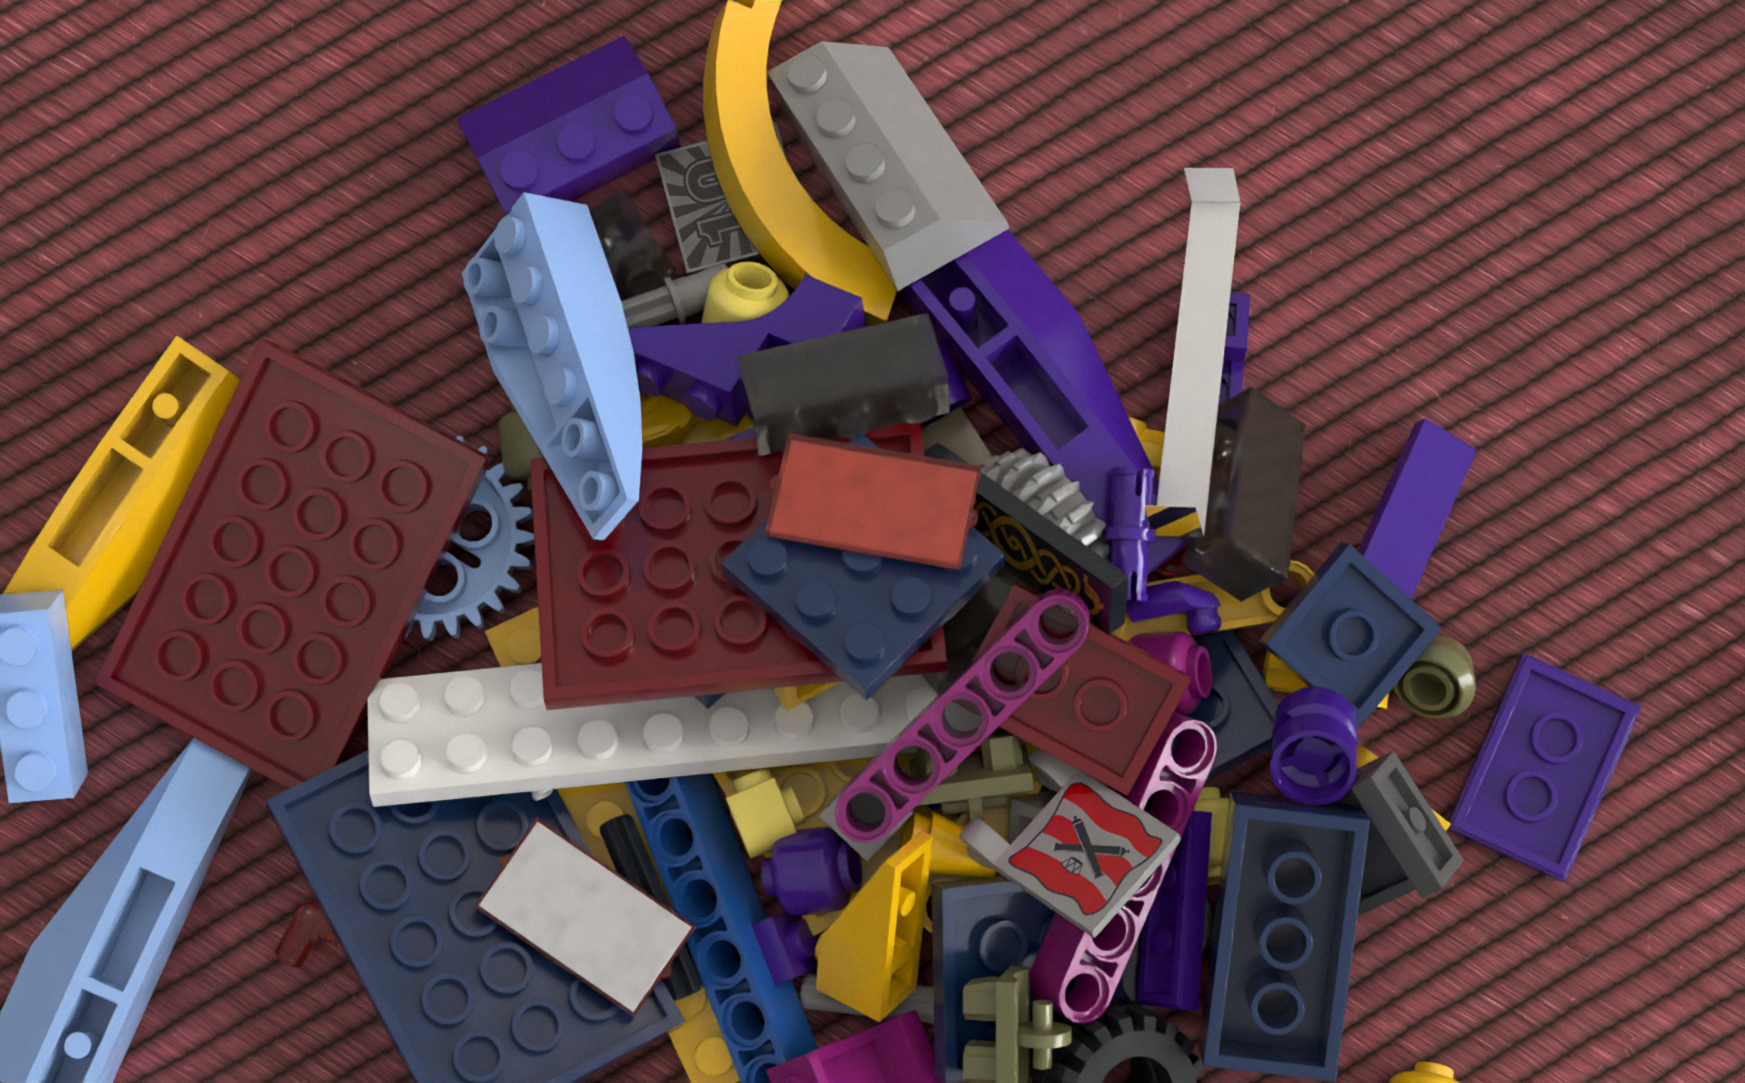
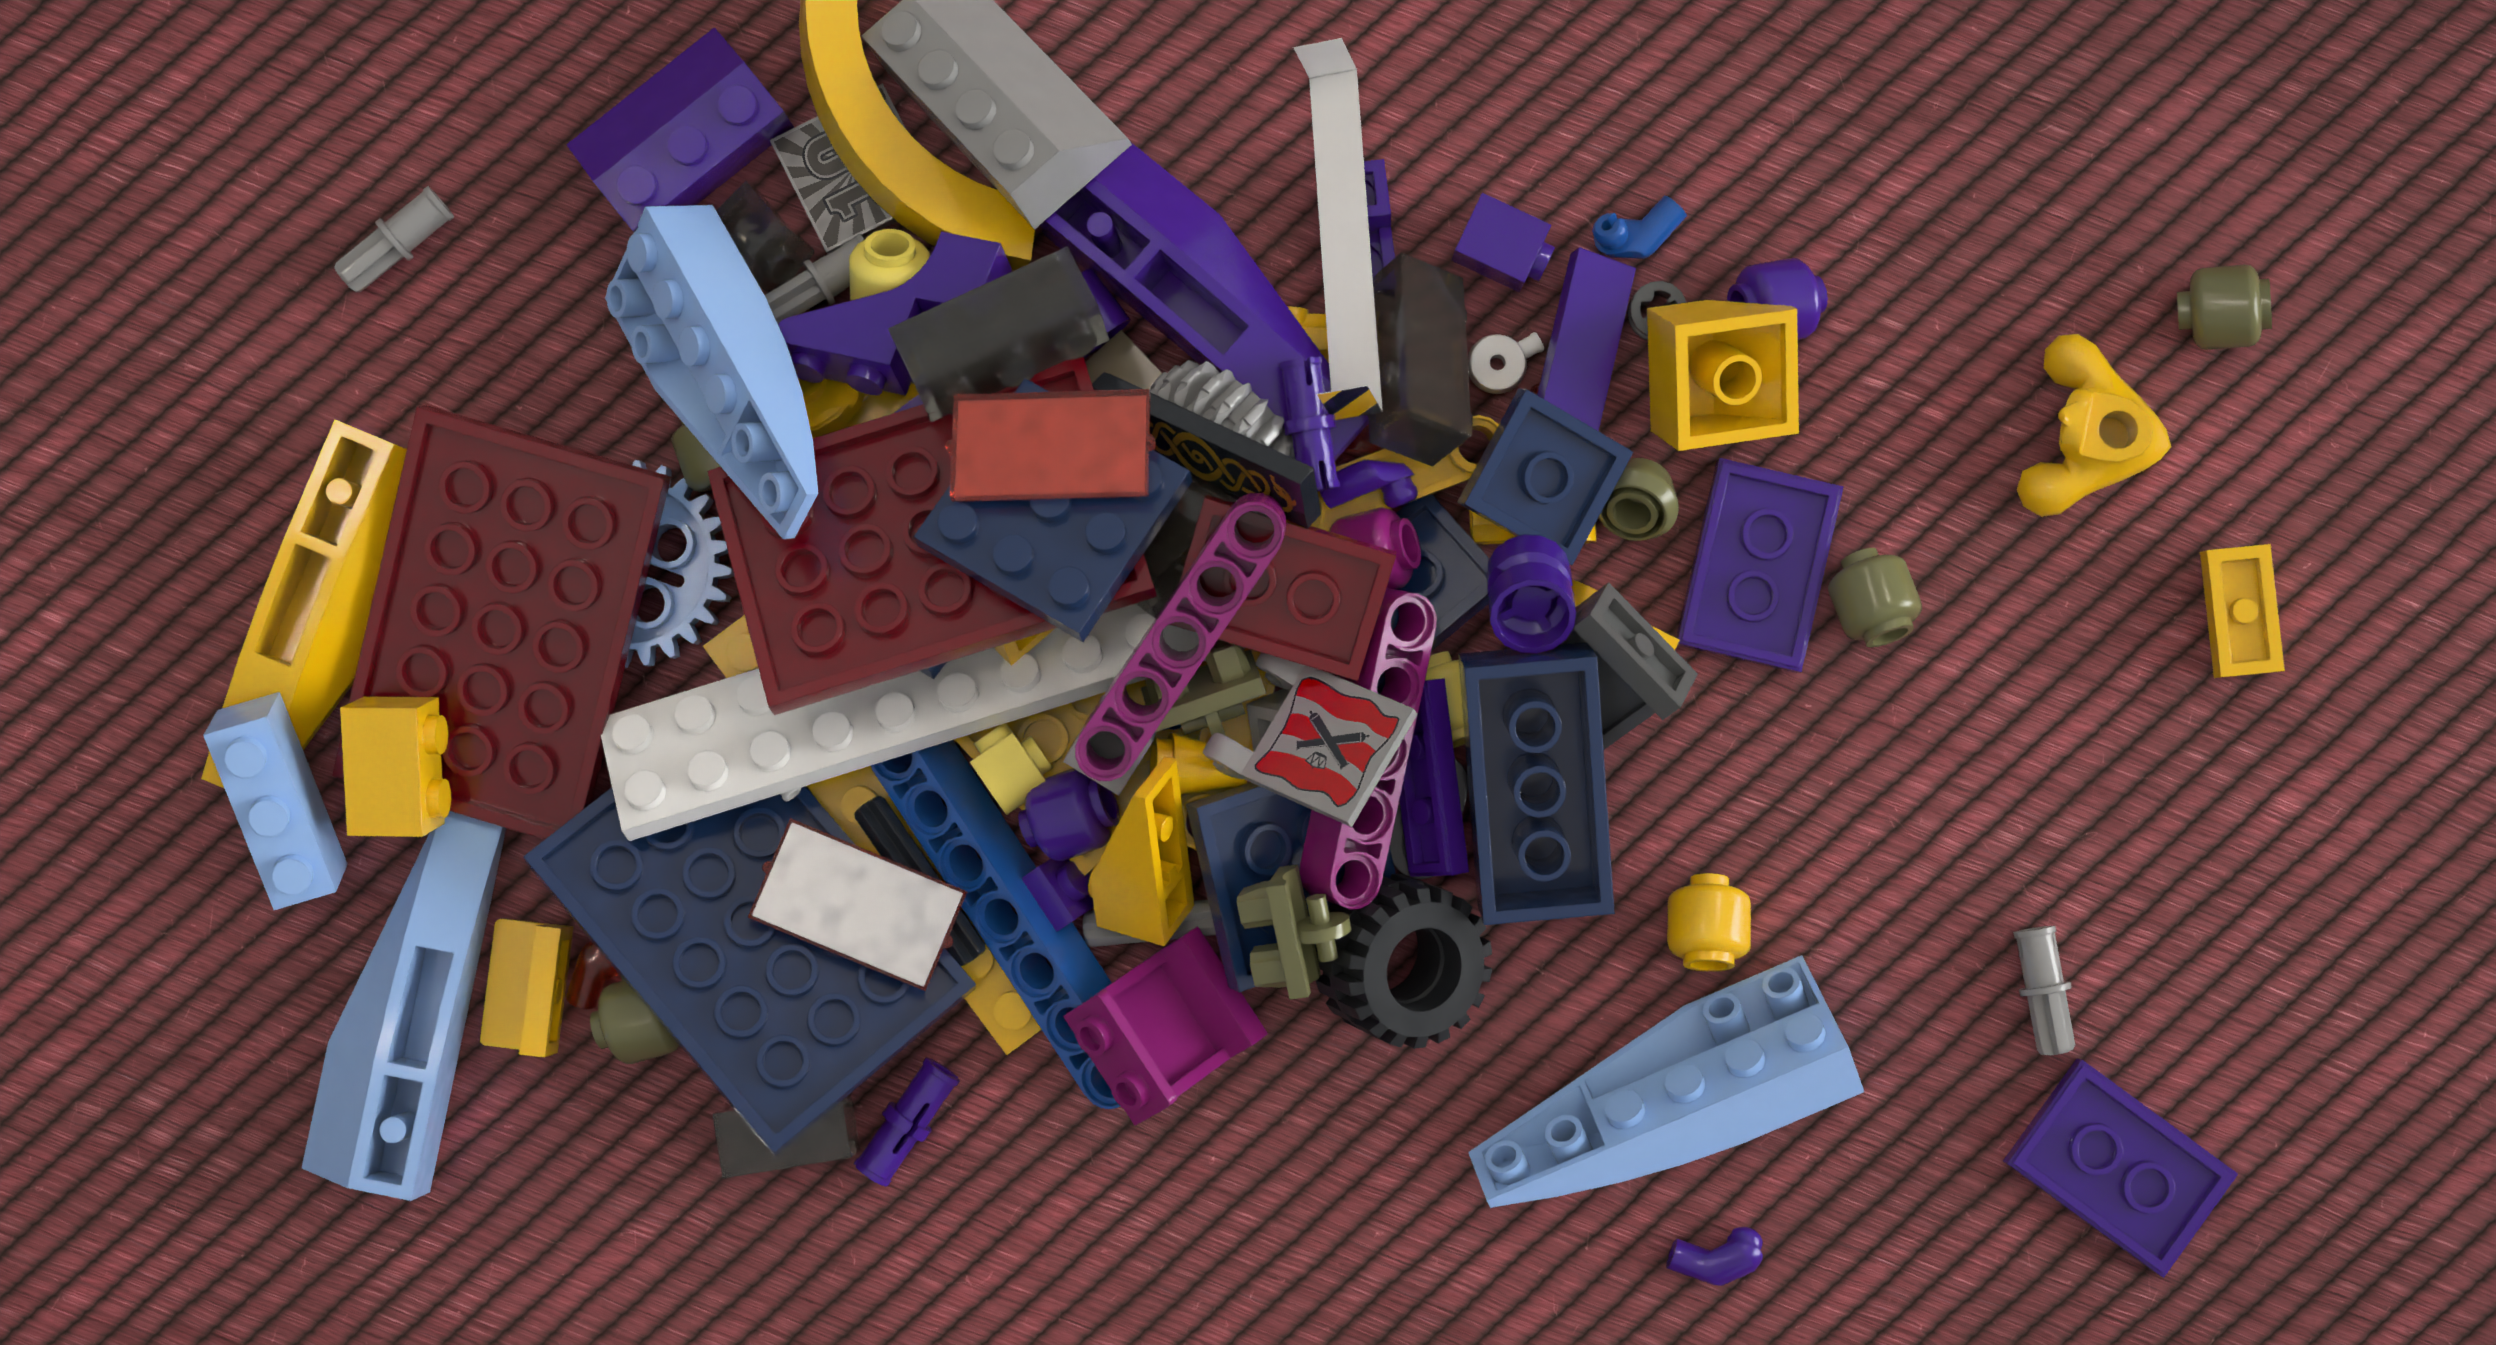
camera: 10 degrees left, 5 degrees up
none -> light grey axle [334,186,455,292]
none -> yellow brick [340,697,451,837]
none -> yellow panel [480,918,574,1058]
none -> olive head [590,980,680,1064]
none -> dark purple brick [1451,193,1555,292]
none -> white piece [1467,332,1544,394]
none -> blue arm [1592,195,1687,259]
none -> dark grey bush [1627,281,1687,341]
none -> yellow slope [1647,300,1799,451]
none -> dark purple head [1727,258,1828,340]
none -> olive head [1828,548,1922,648]

